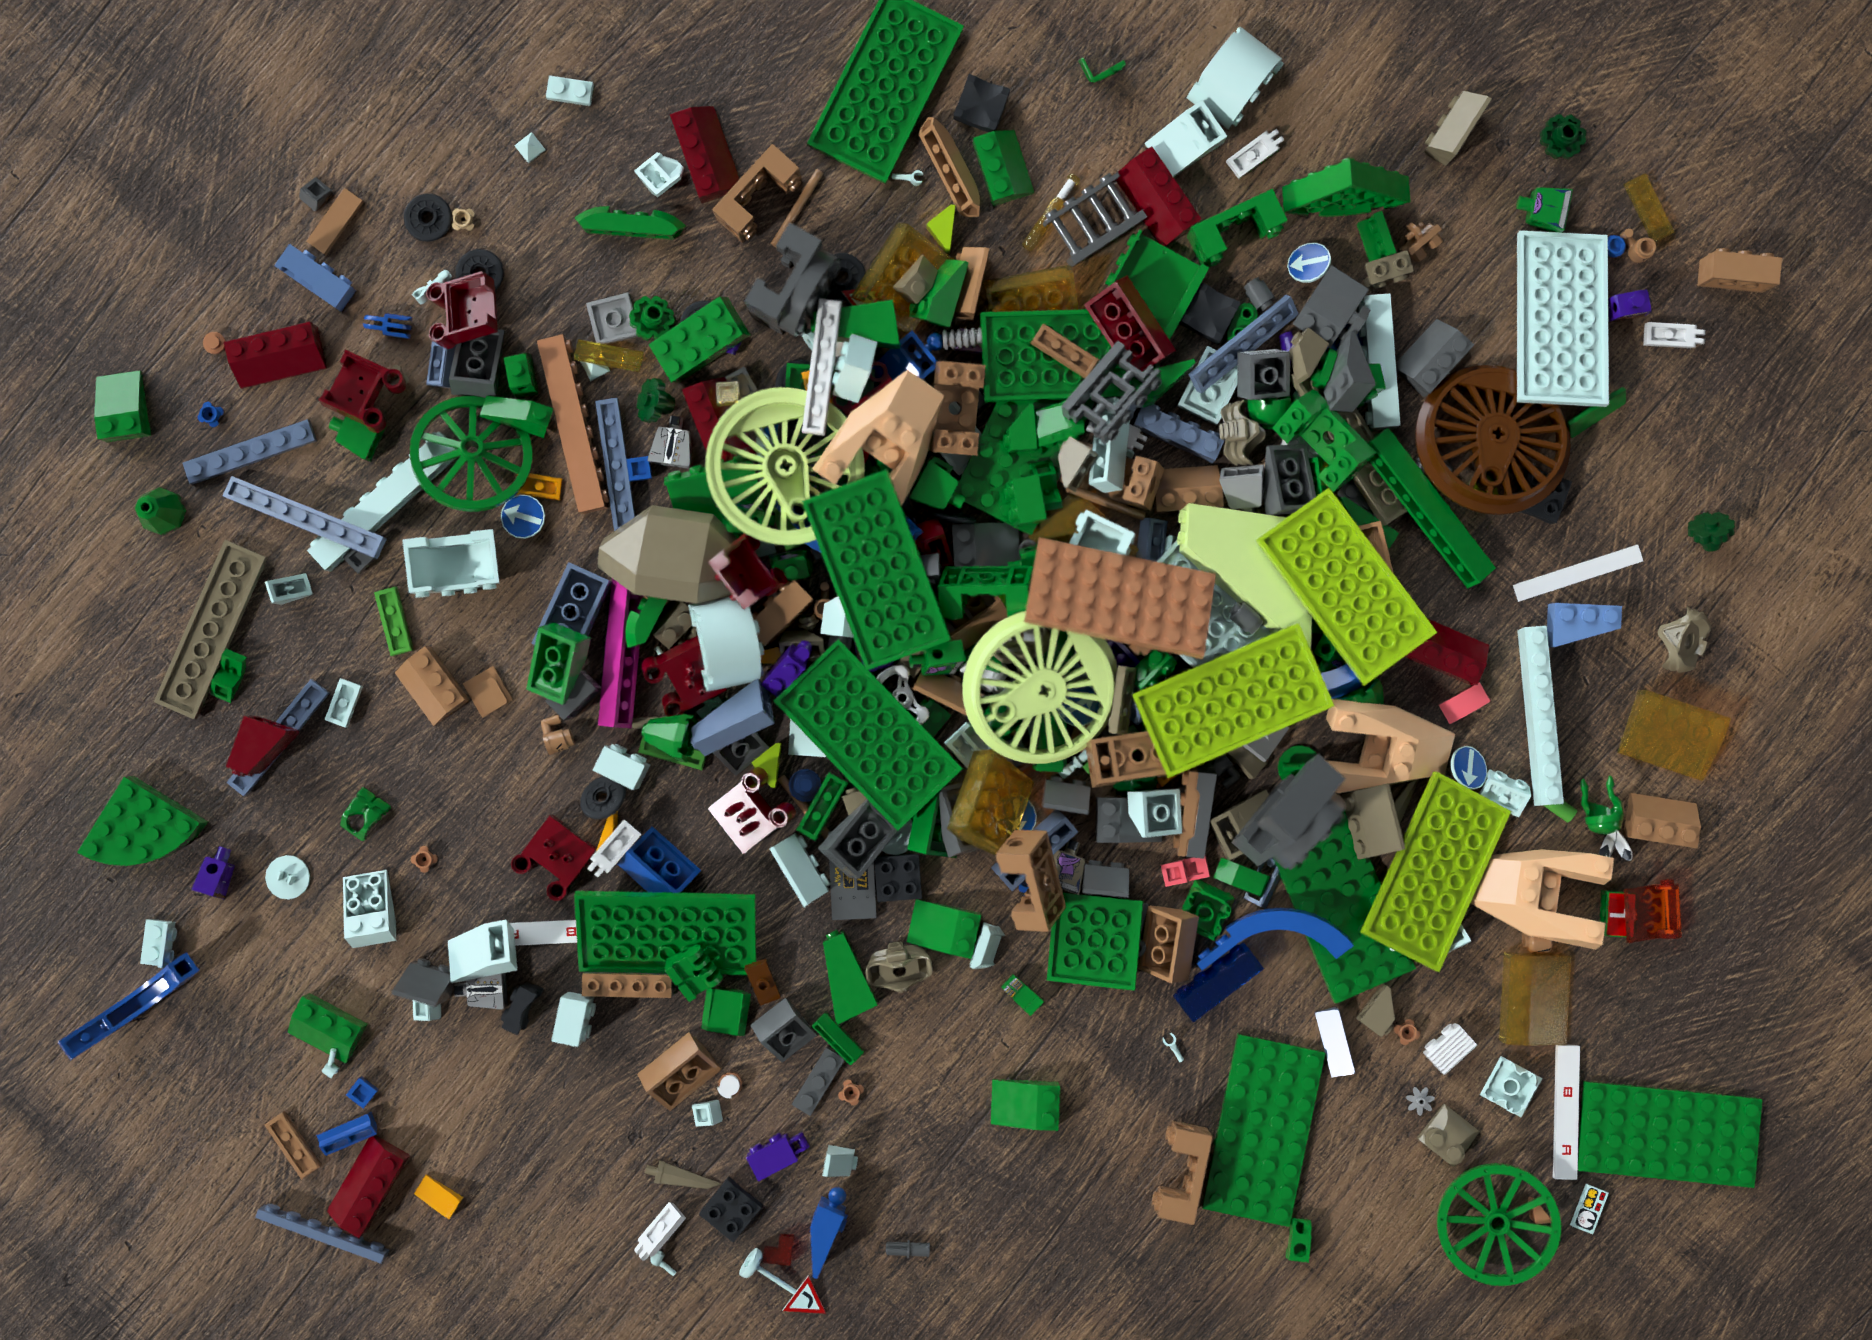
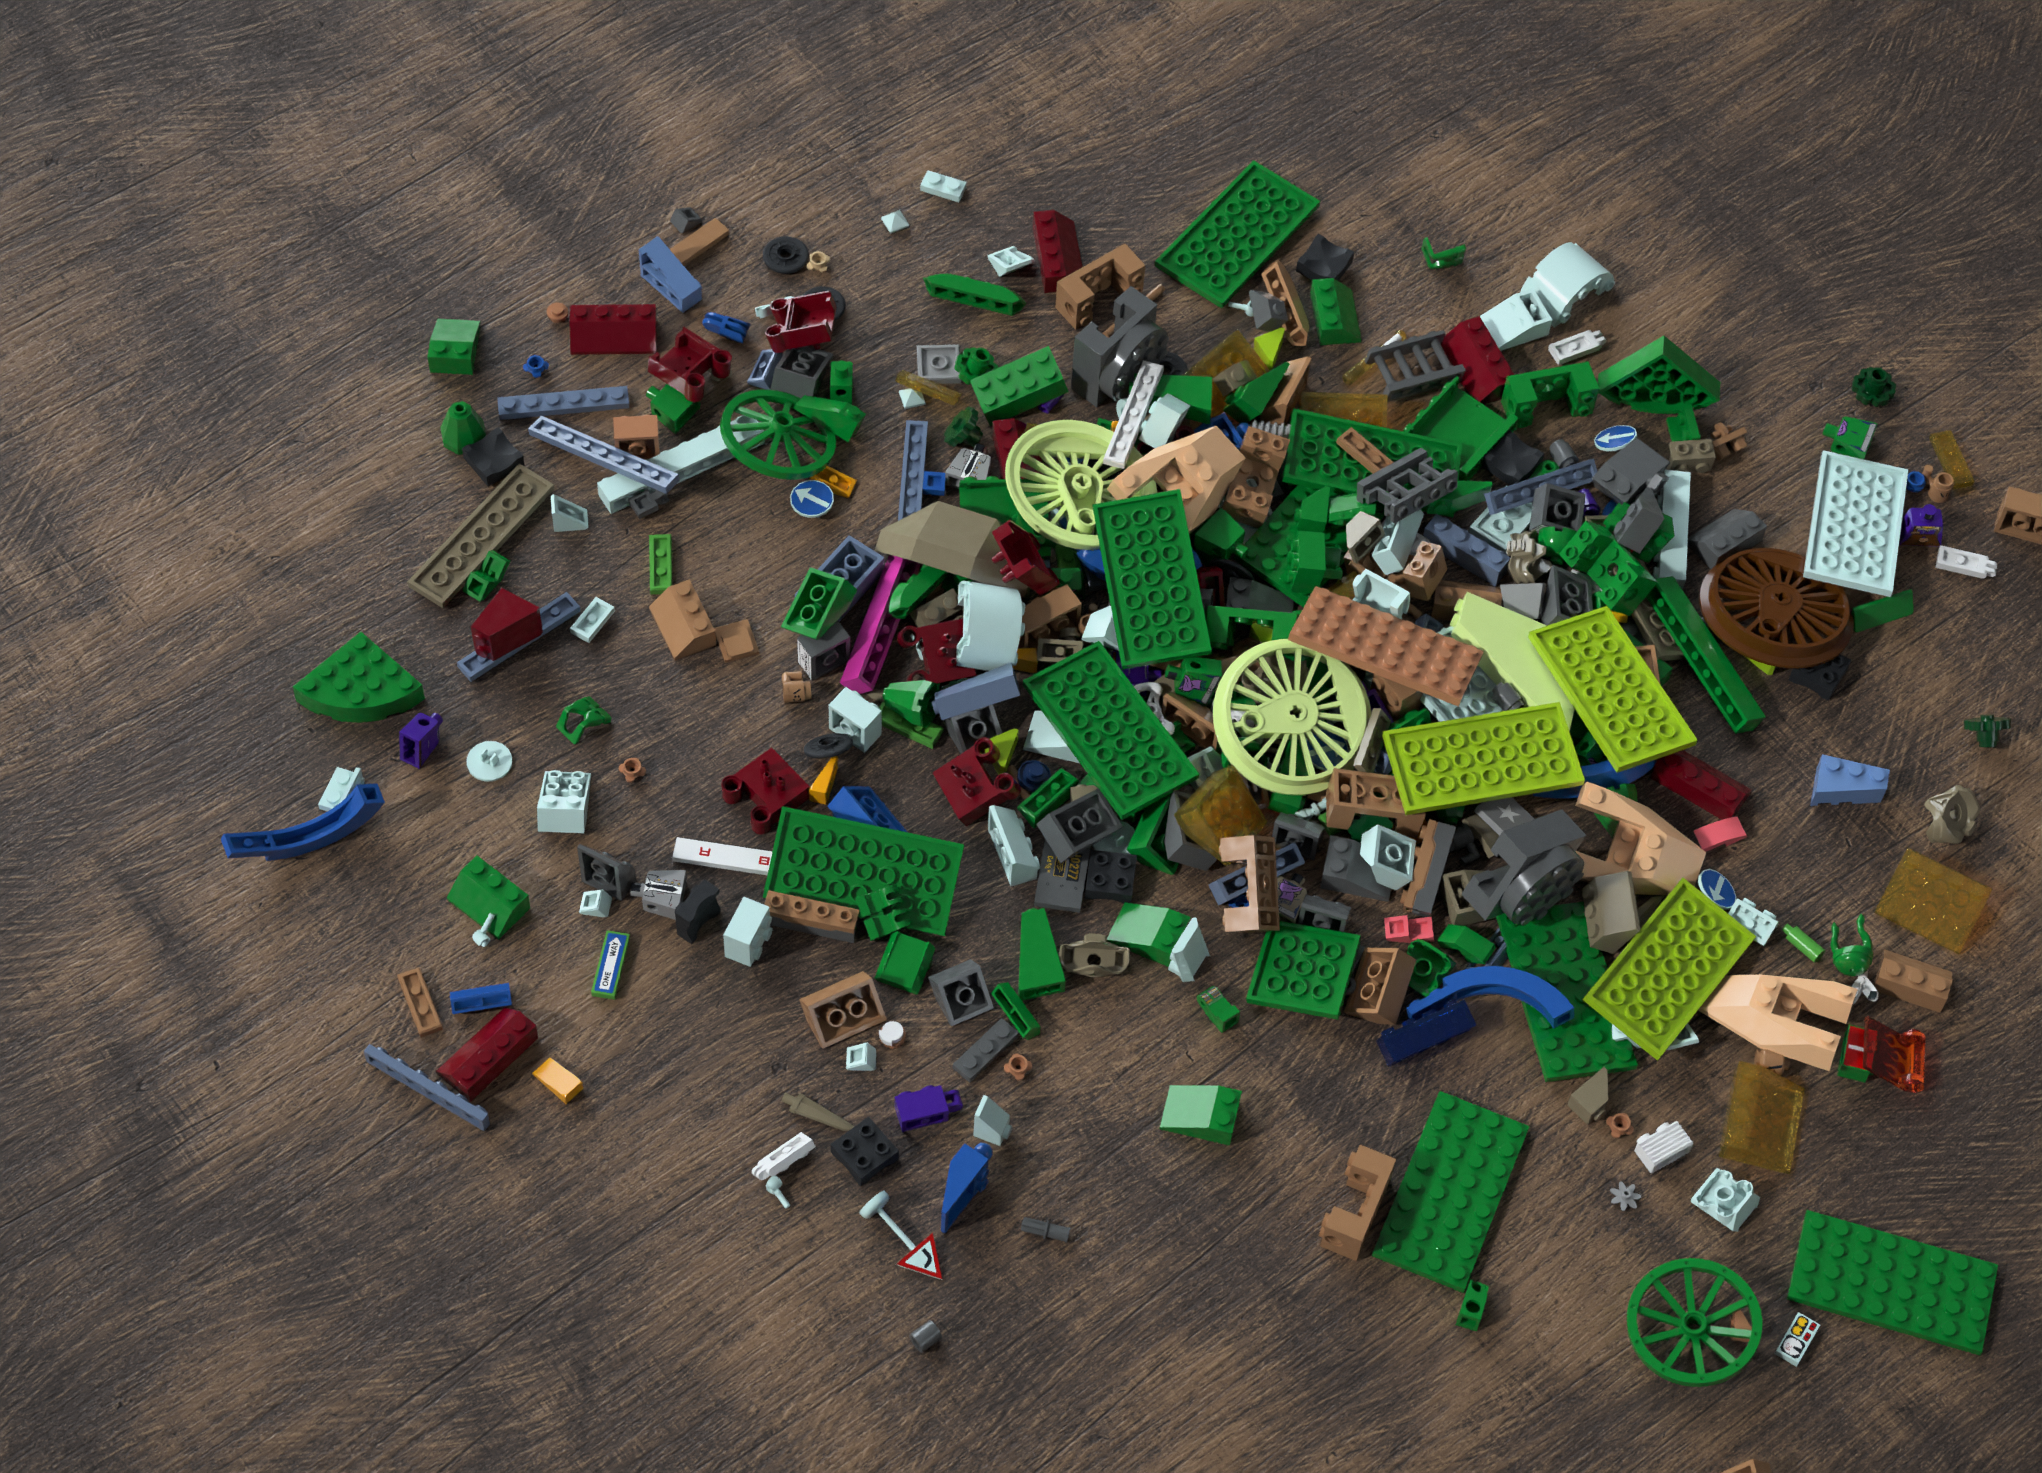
camera: 10 degrees right, 30 degrees down
blue plate [346,1076,379,1109] -> none
light aqua cylinder [403,529,499,598] -> none
light aqua slope [448,920,517,983] -> none
nougat brick [537,334,610,514] -> none
white hinge [587,820,641,877] -> none
reddish brown plate [745,958,781,1006] -> none
dark purple brick [761,640,812,697] -> none
clear red piece [763,1233,794,1266] -> none
dark red slope [1084,275,1176,372] -> none
light aqua hand [1163,1033,1184,1062] -> none
dark tan slope [1289,328,1329,384] -> none
slope [1314,1007,1355,1077] -> none
dark tan slope [1417,1103,1480,1167] -> none
slope [1424,91,1492,166] -> none
white sticker [1513,545,1643,602] -> none
light aqua brick [1517,626,1564,806] -> none
white tile [1553,1044,1580,1180] -> none
none -> black brick [462,427,525,487]
none -> tile [591,931,630,1000]
none -> nougat slope [613,415,660,460]
none -> dark grey slope [1249,290,1288,332]

